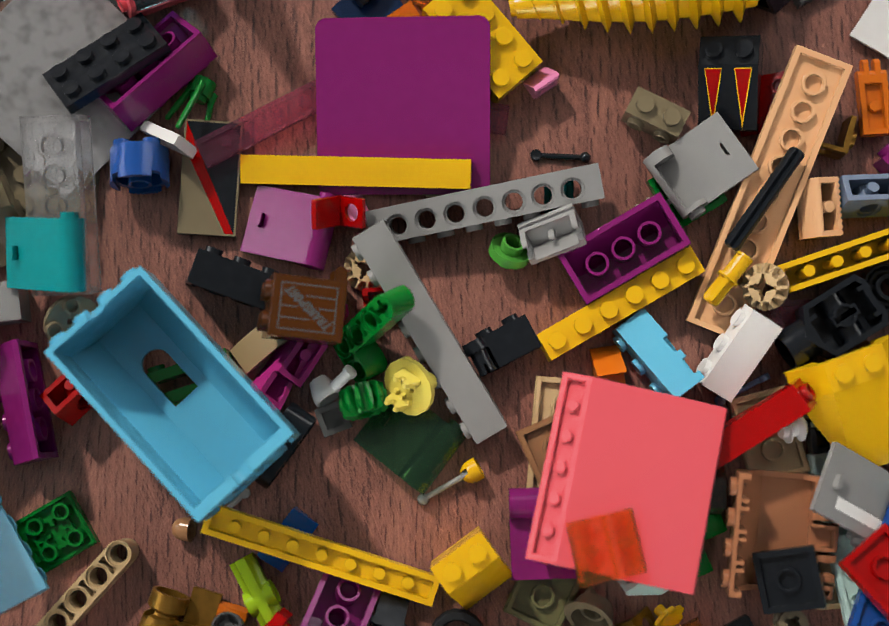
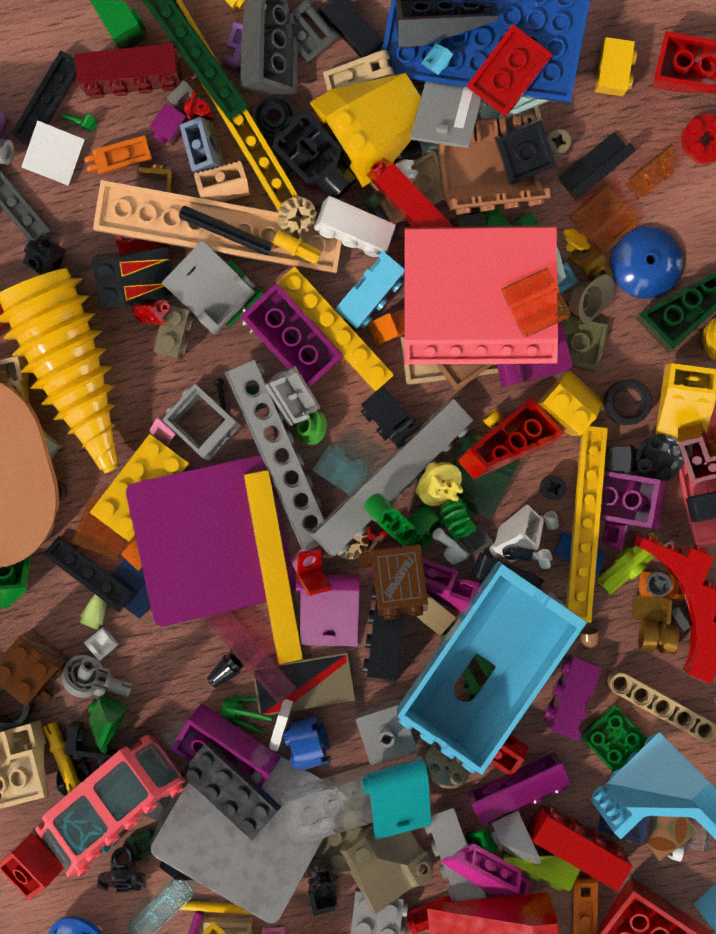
camera: 110 degrees left, 5 degrees up
none -> red hinge [130,300,170,325]
none -> light grey window [162,384,242,461]
none -> black cone [207,653,243,688]
none -> clear light blue brick [313,445,369,495]
none -> light grey brick [355,699,417,765]
none -> tile [365,190,386,212]
none -> red wedge [458,397,564,479]
none -> white torso [489,504,559,569]
none -> black wheel [539,476,566,500]
none -> magenta wedge [544,654,601,741]
none -> medium azure tile [557,262,579,295]
none -> magenta slope [602,521,627,549]

